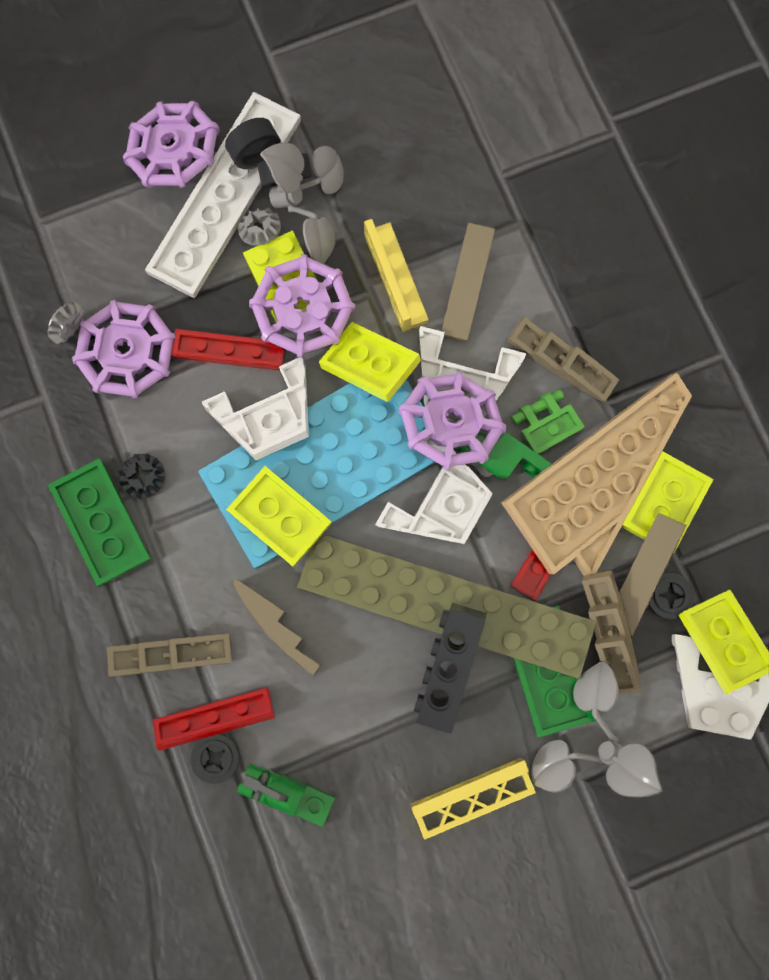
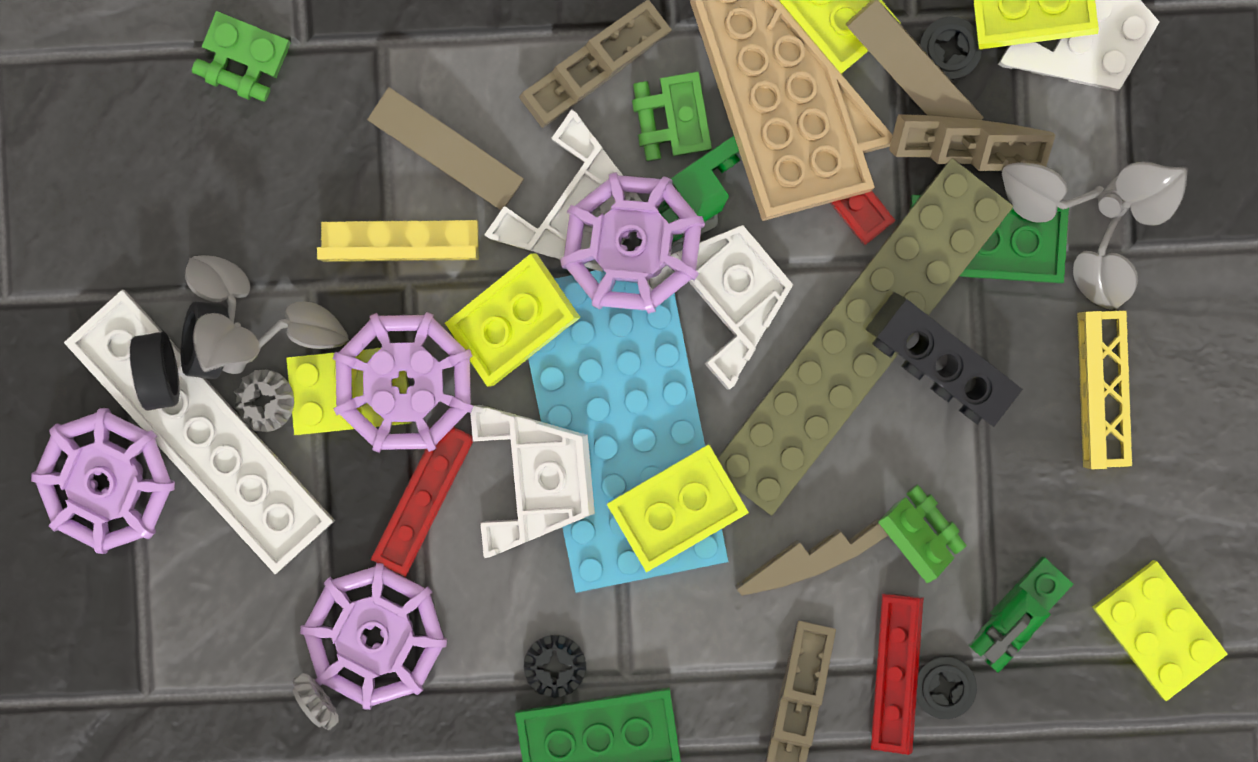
camera: 65 degrees left, 10 degrees up
none -> bright green plate [192,11,291,102]
none -> bright green plate [878,484,967,584]
none -> neon yellow plate [1092,560,1228,701]

